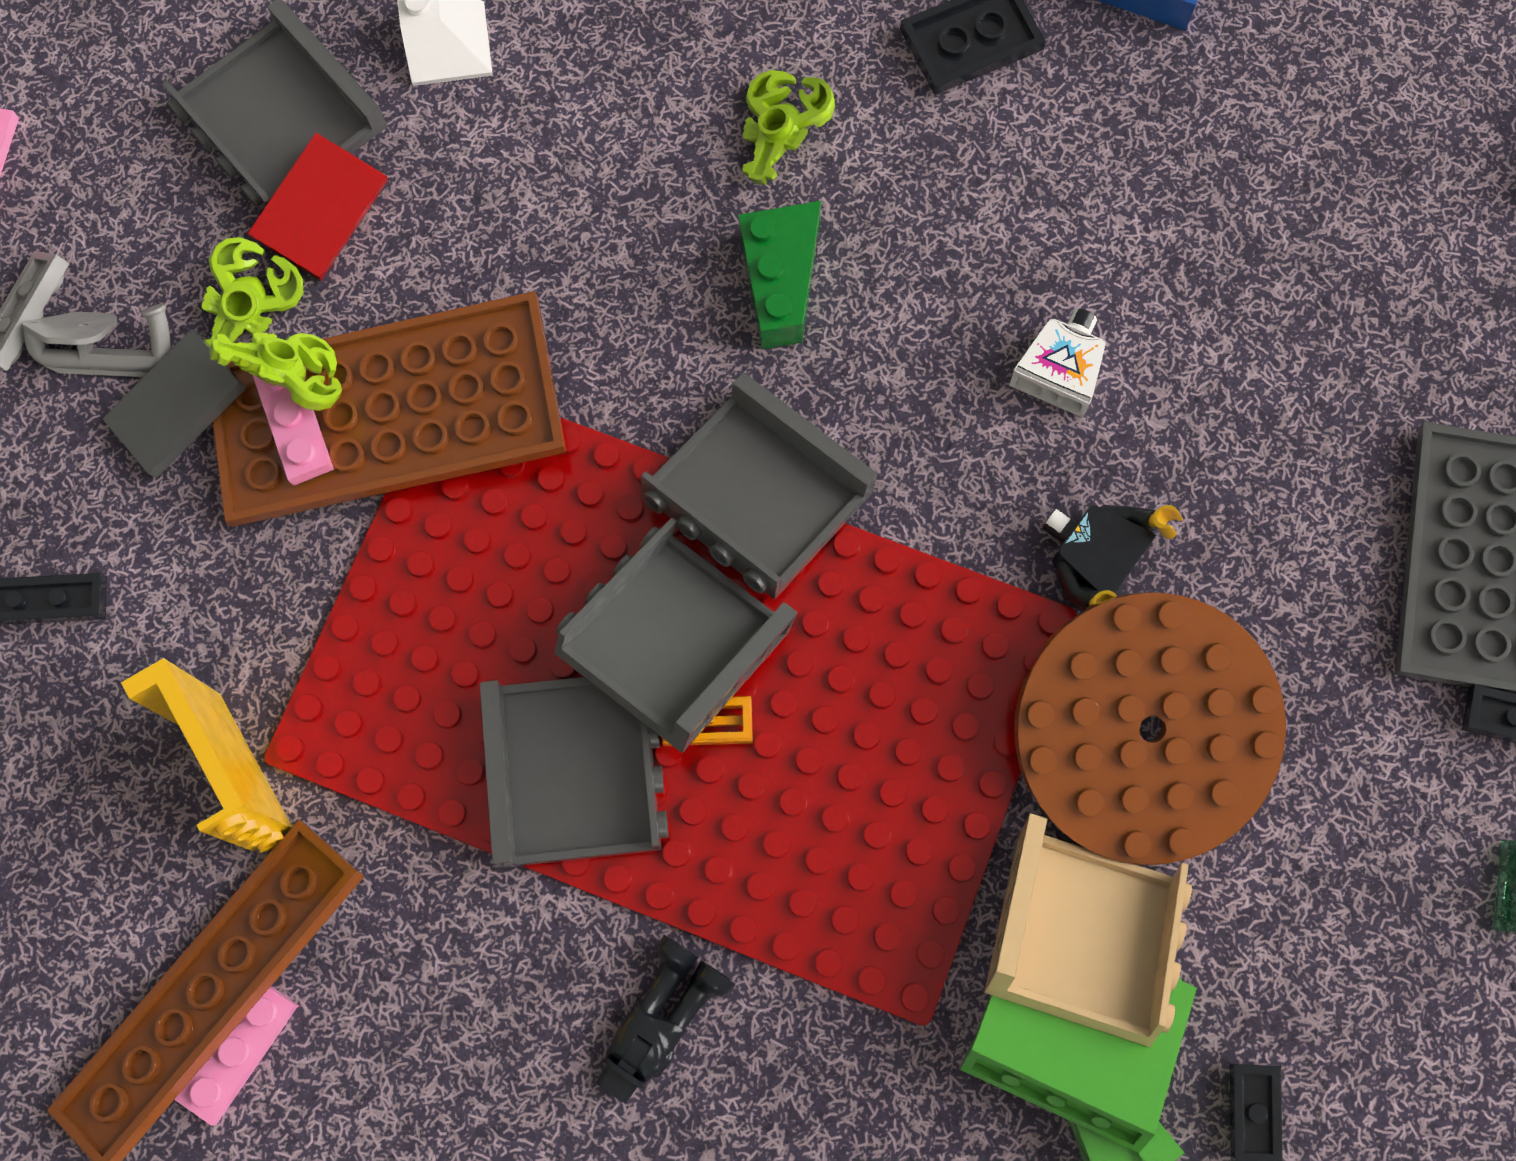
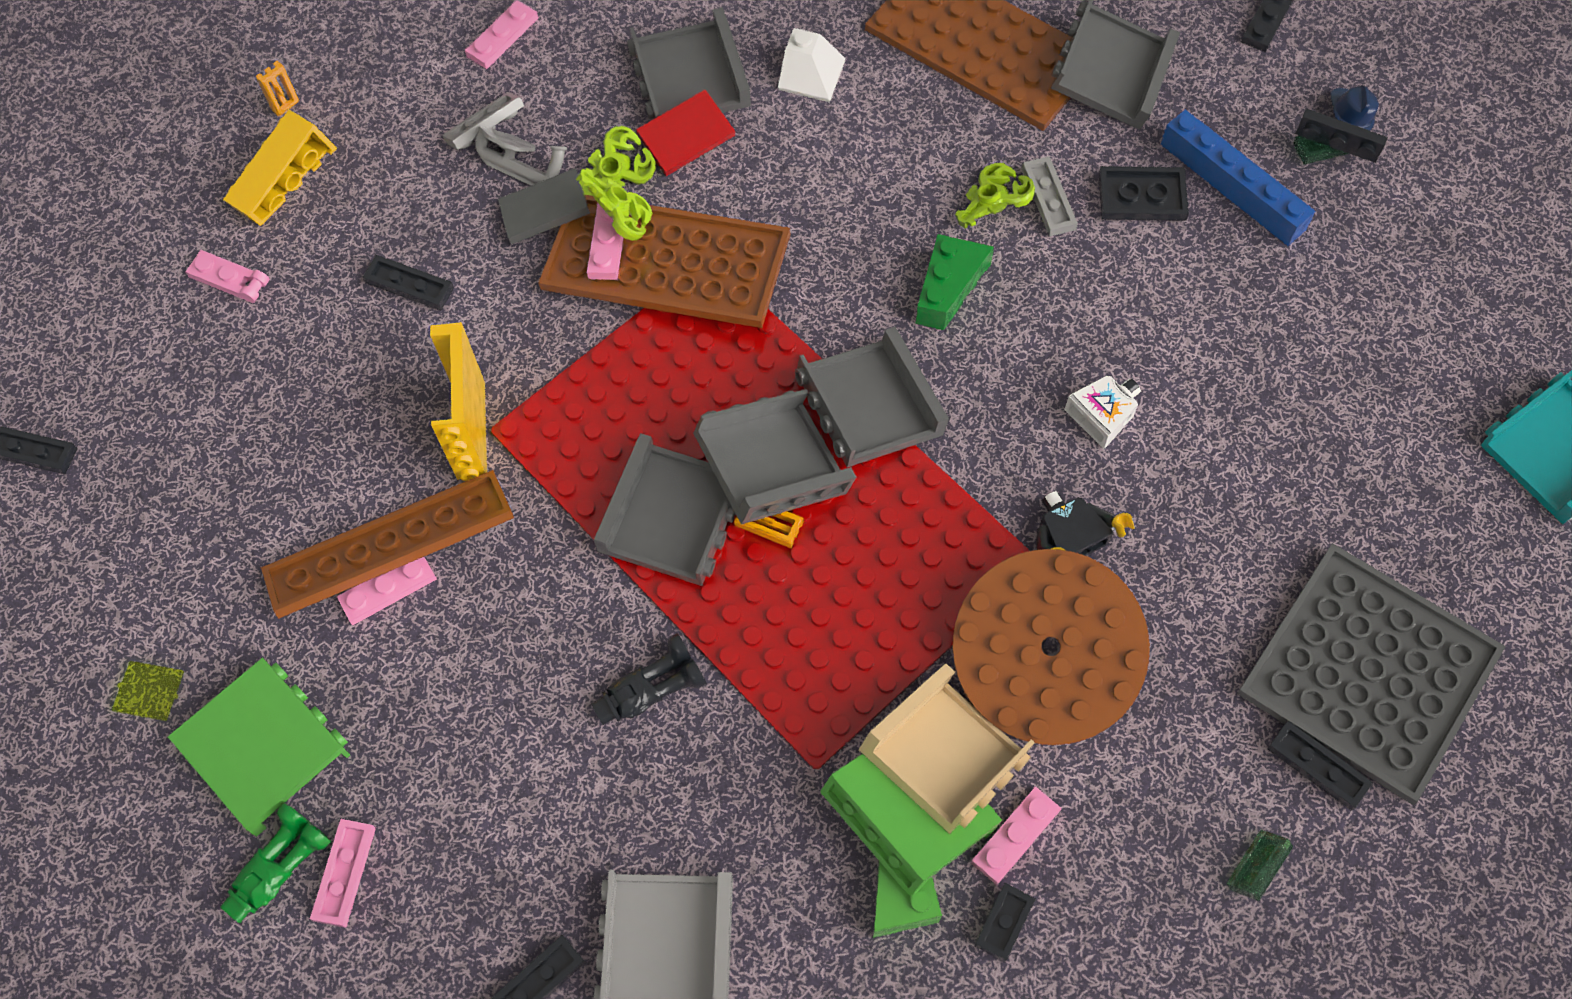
camera: 25 degrees right, 10 degrees down
none -> bright pink plate [971,786,1062,885]
none -> light grey plate [1022,156,1078,237]

